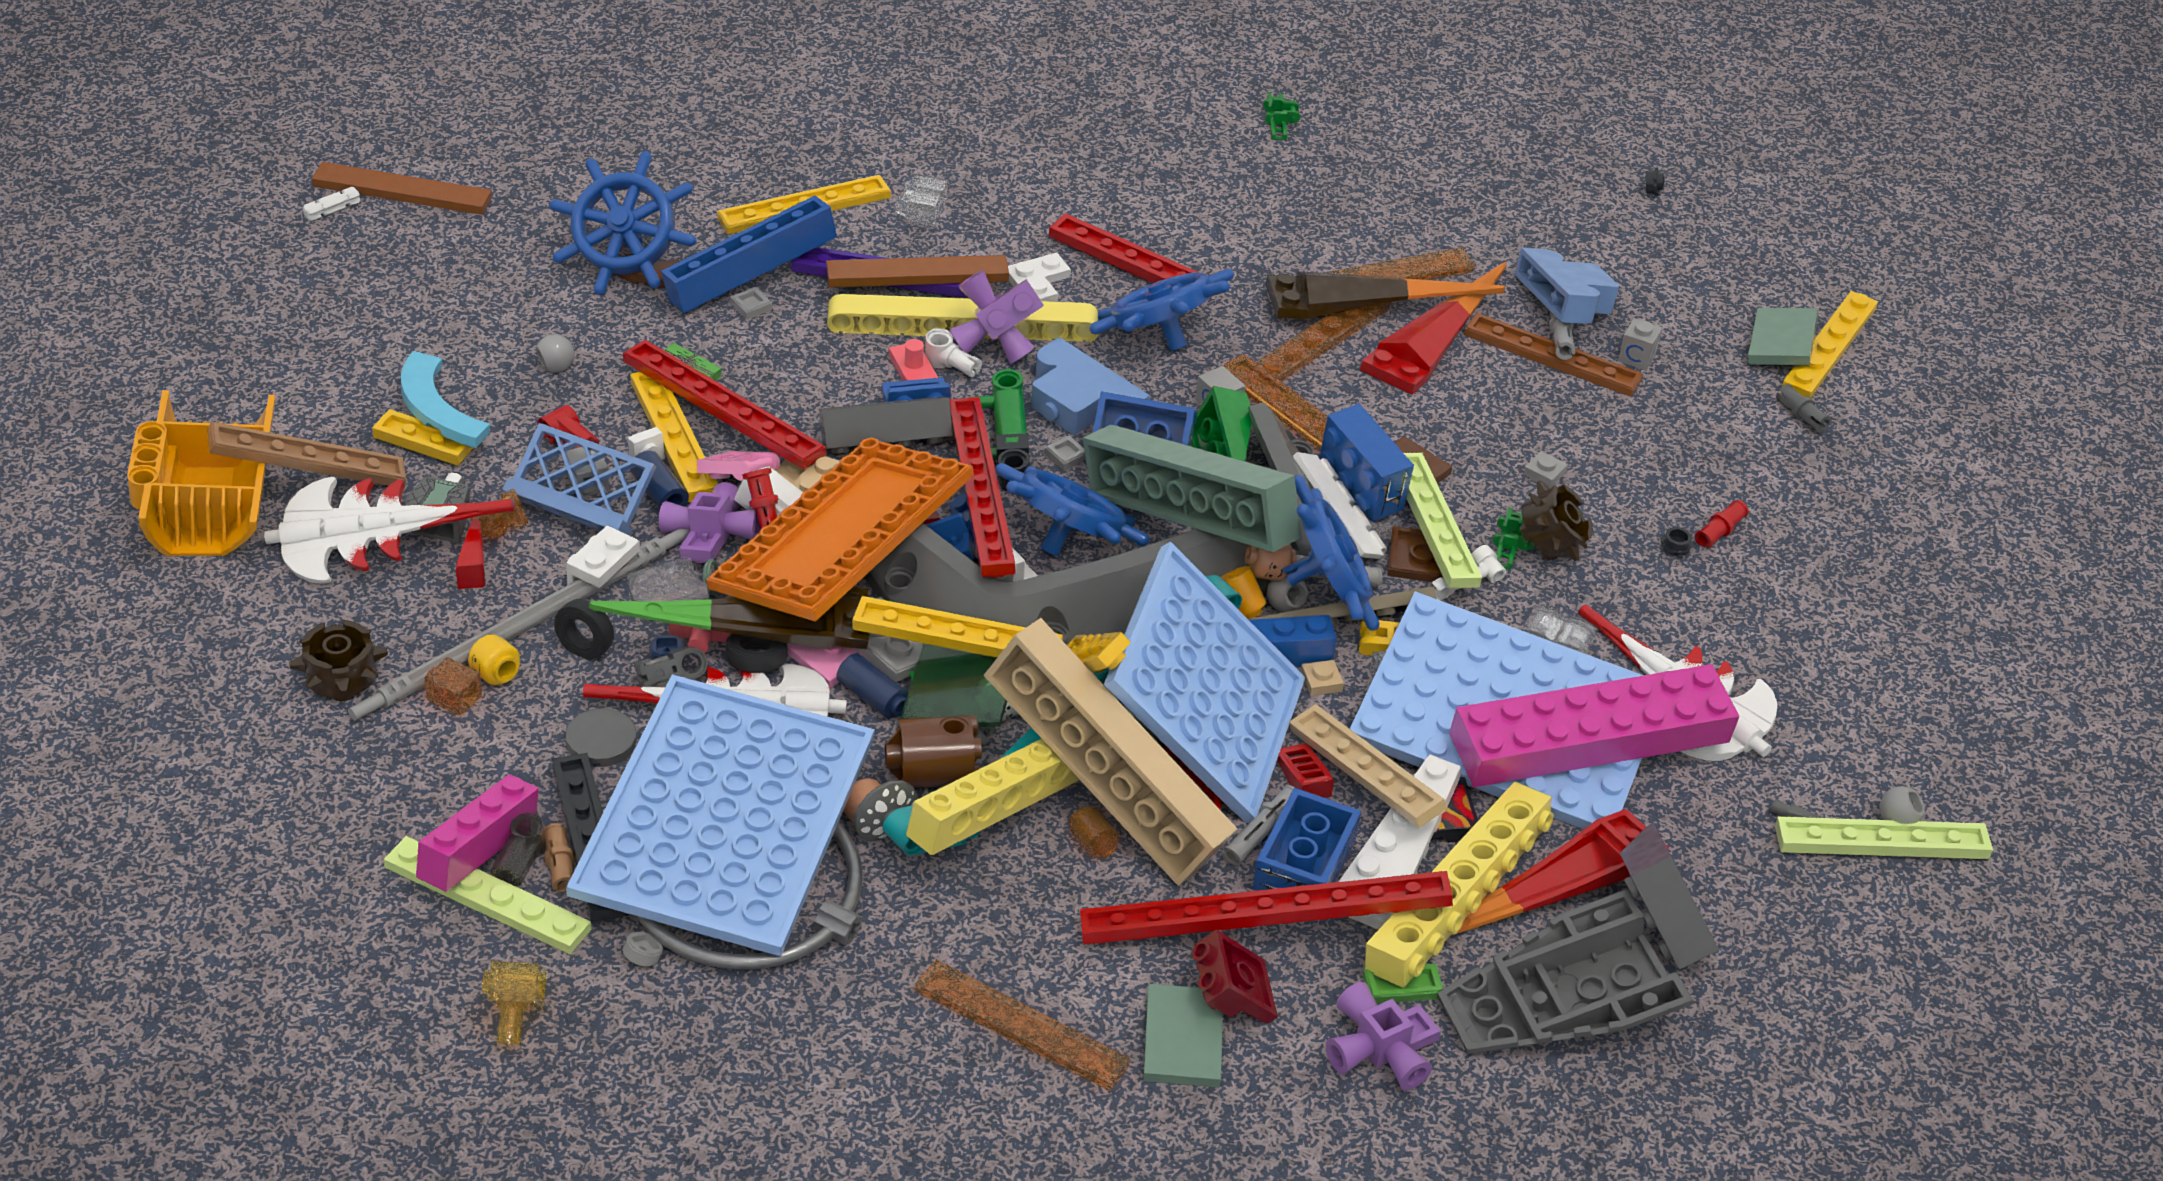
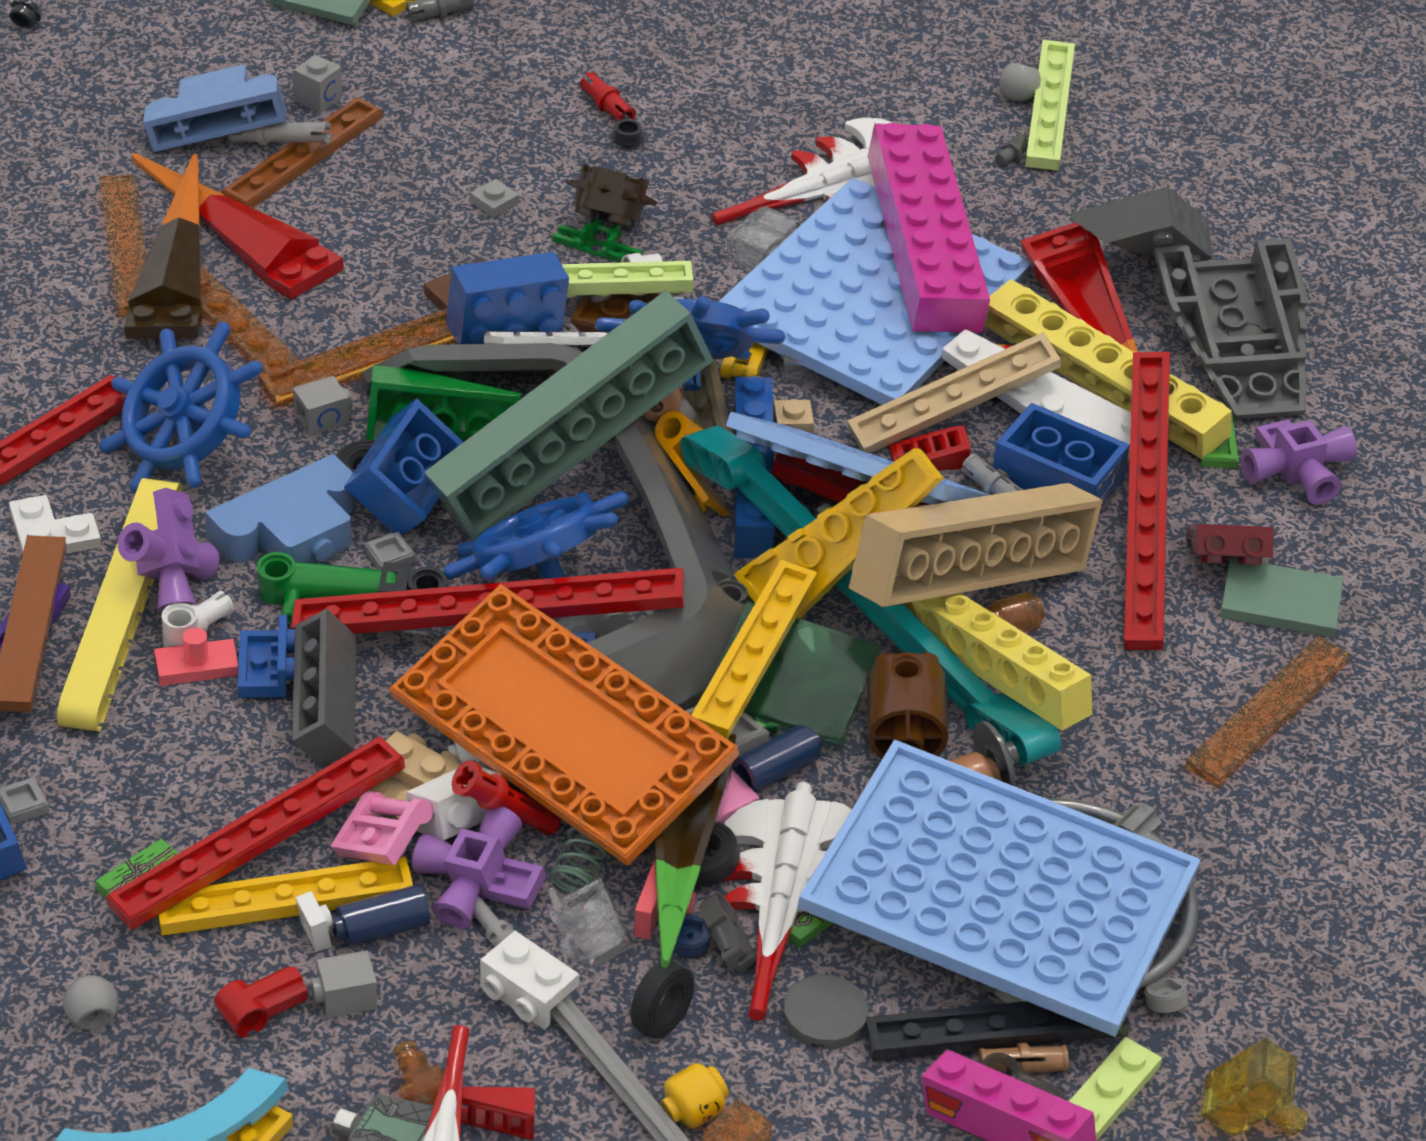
camera: 80 degrees left, 0 degrees up
medium blue fence [503,423,656,536] -> none

